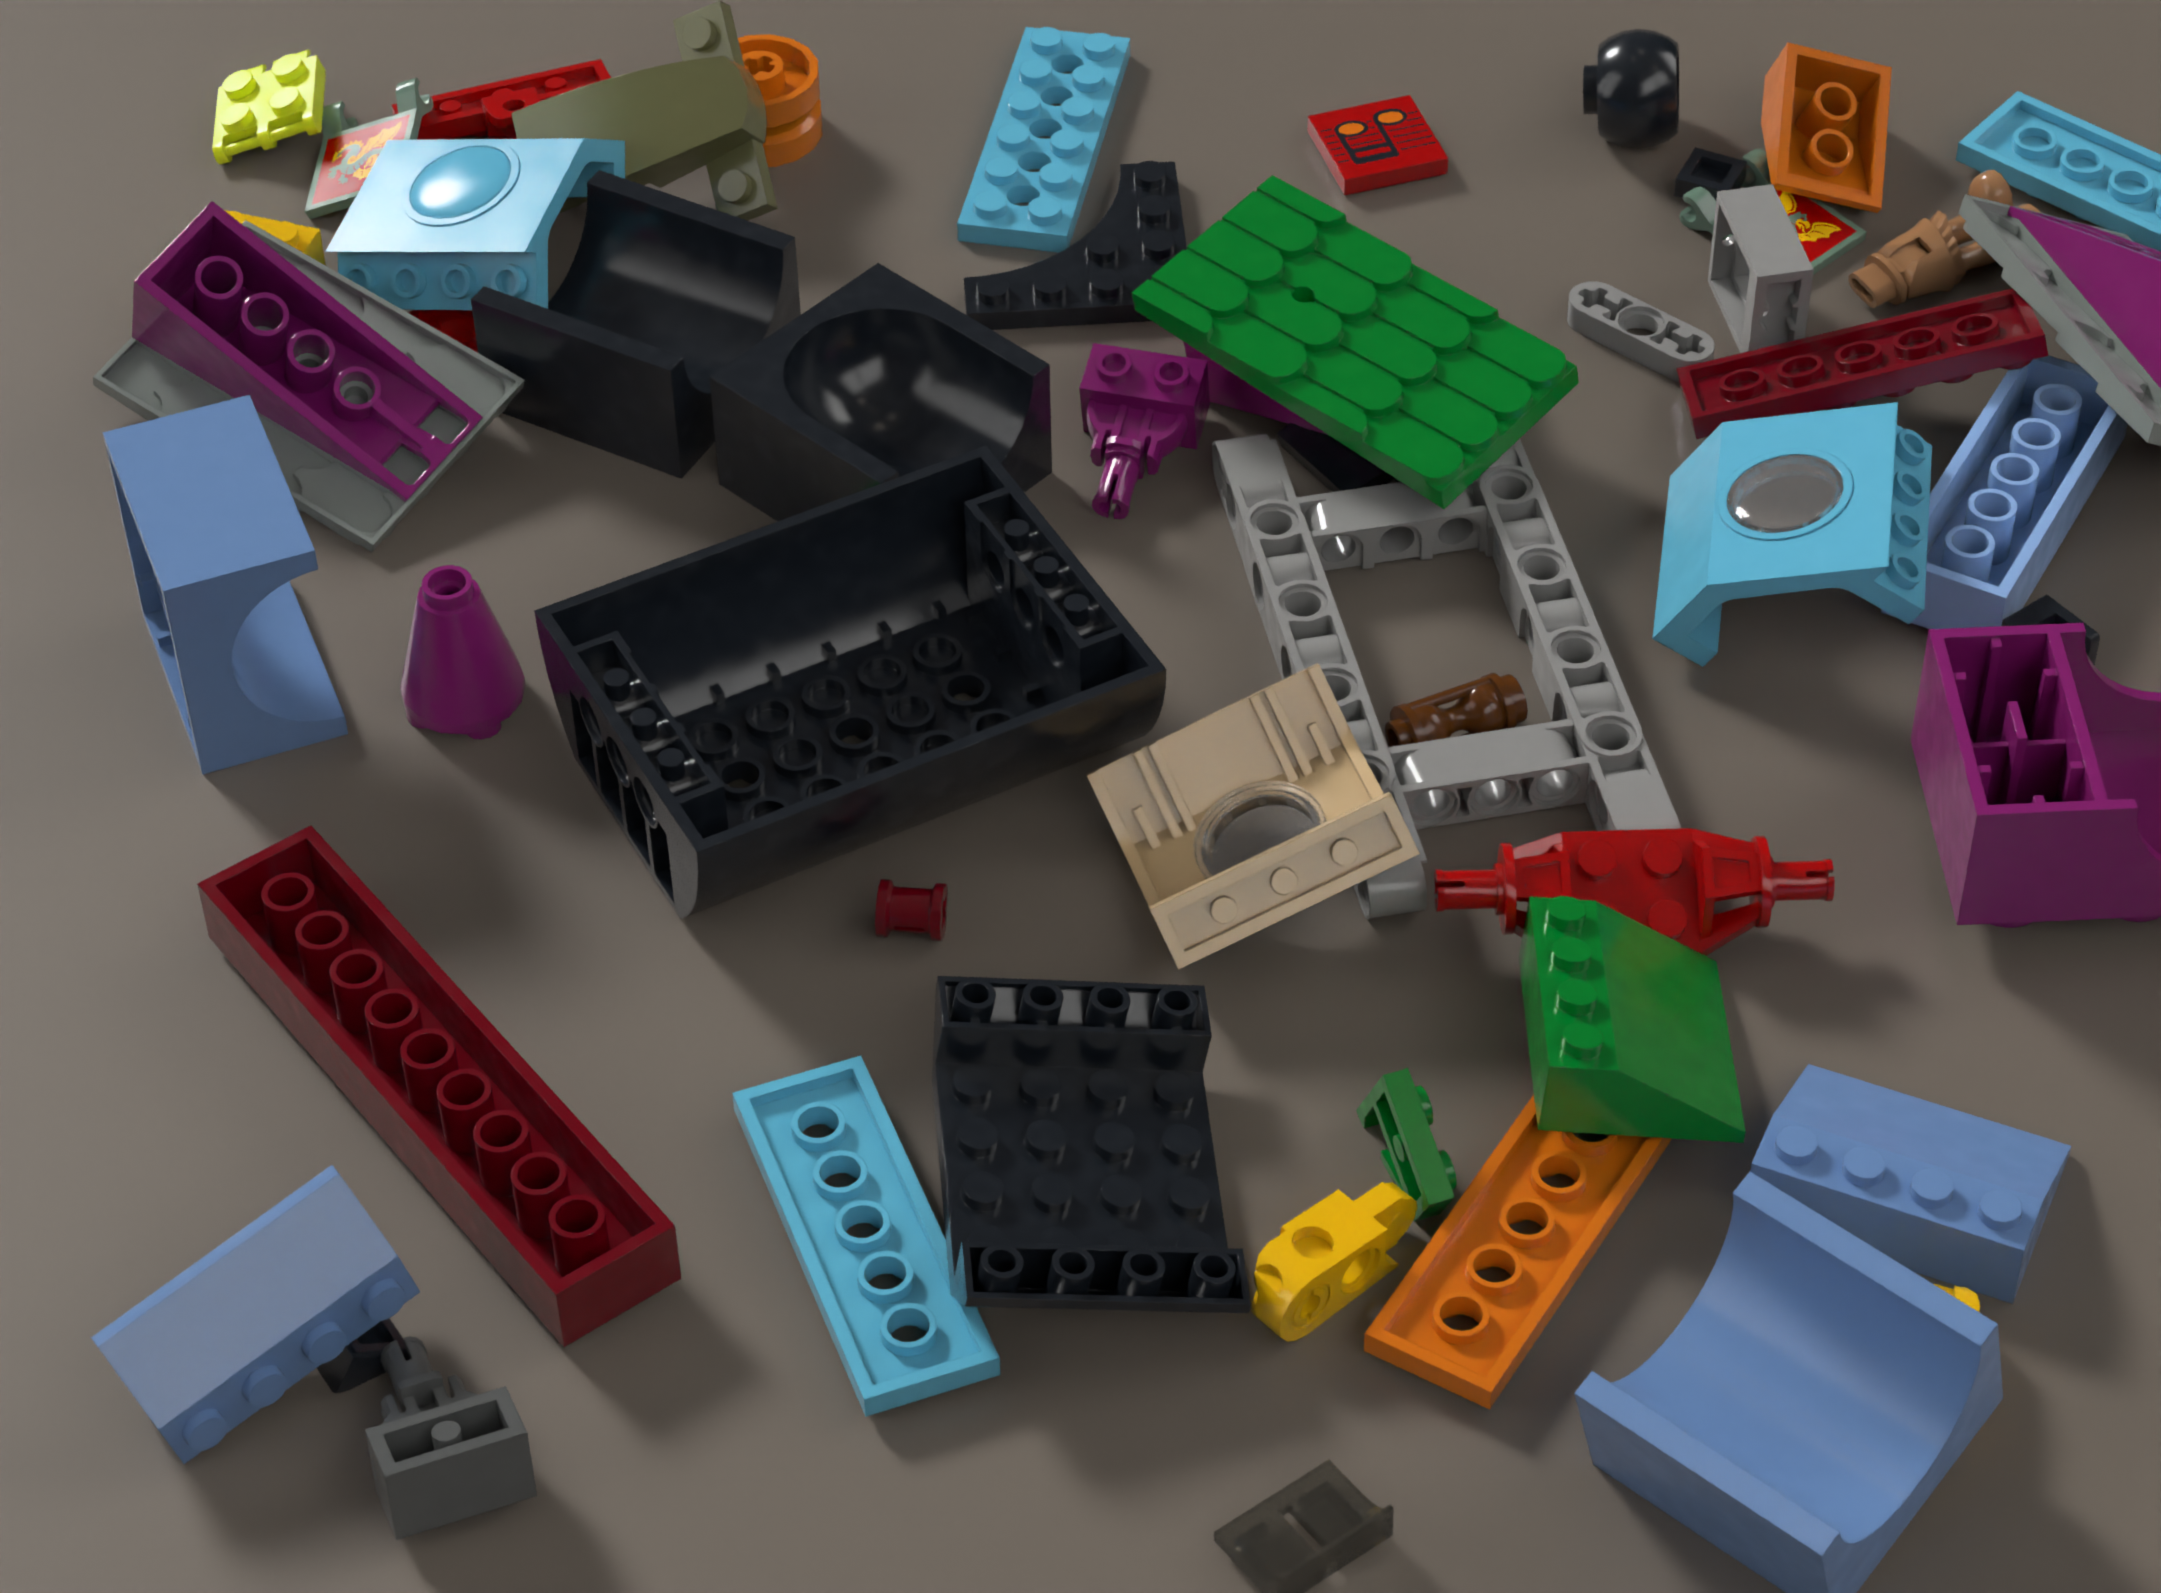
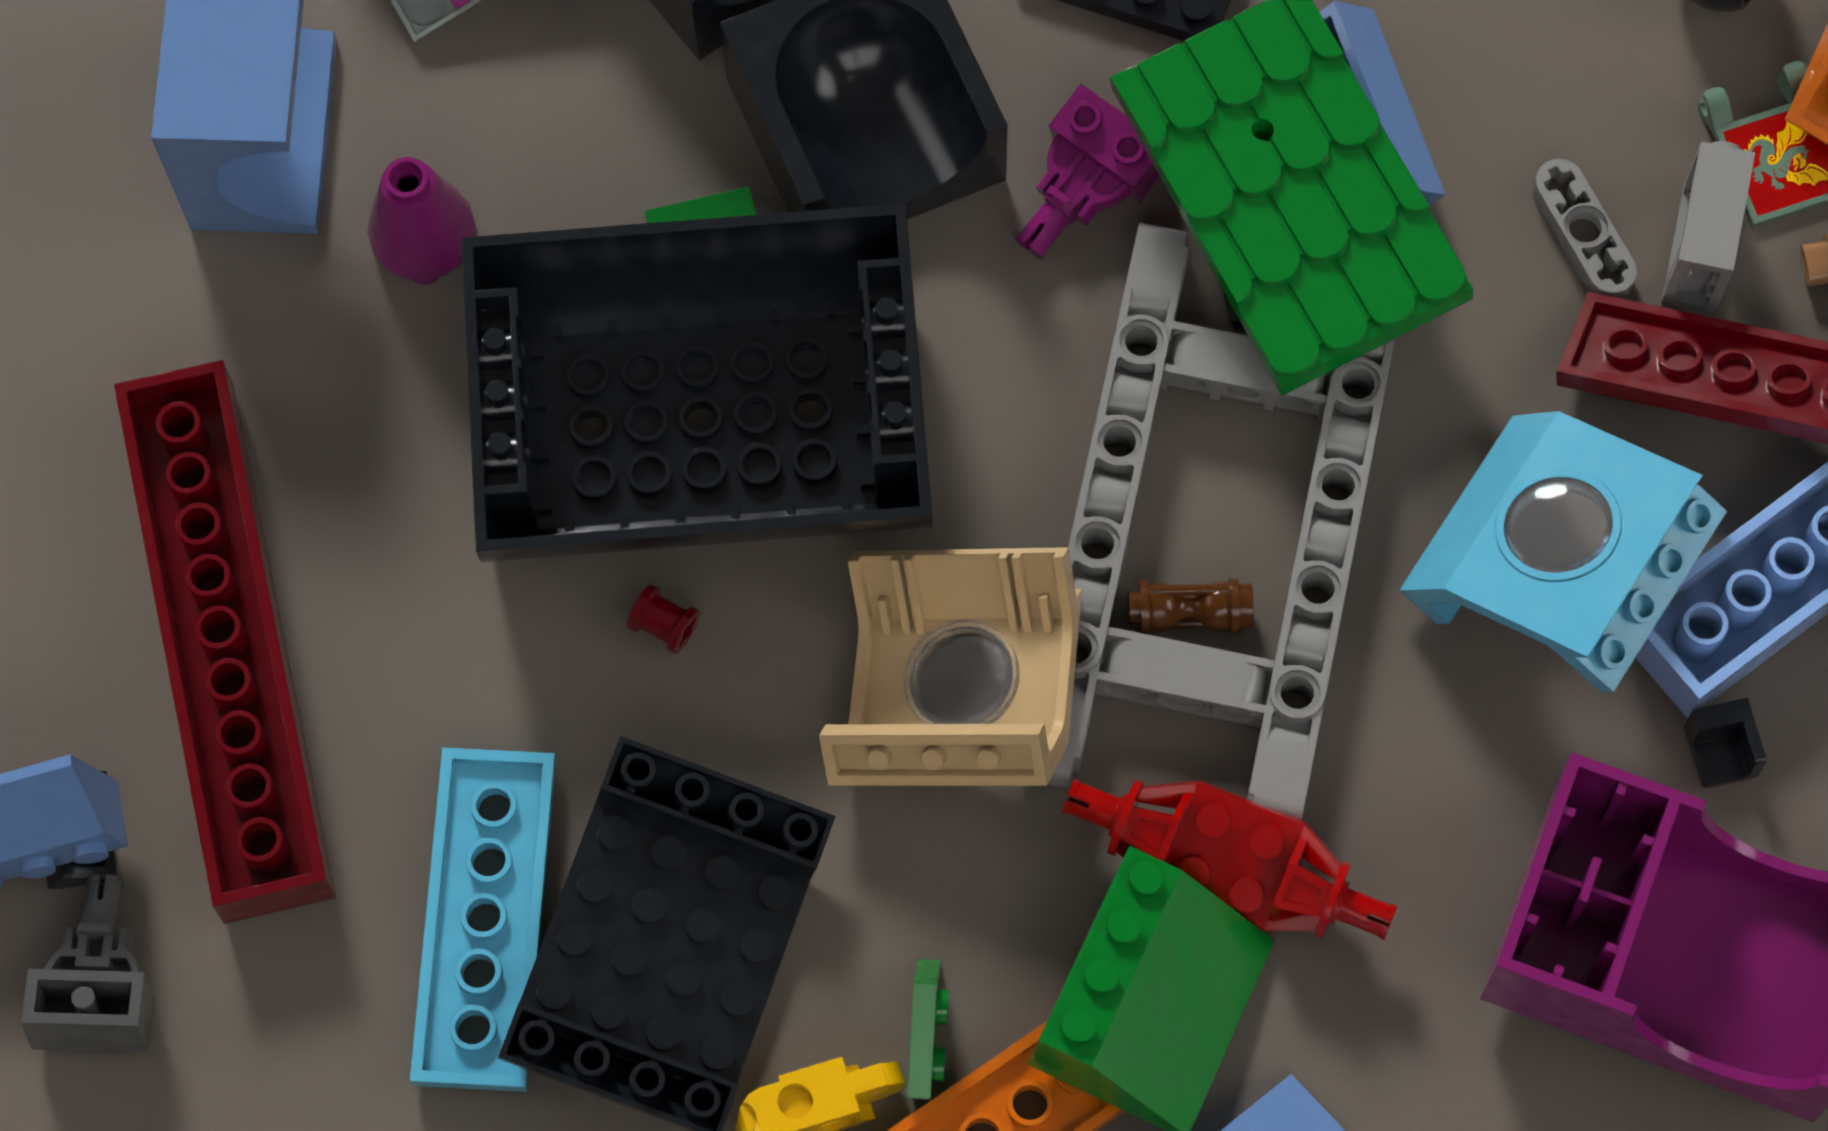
camera: 25 degrees right, 25 degrees up
black plate [1674,147,1747,200] -> none

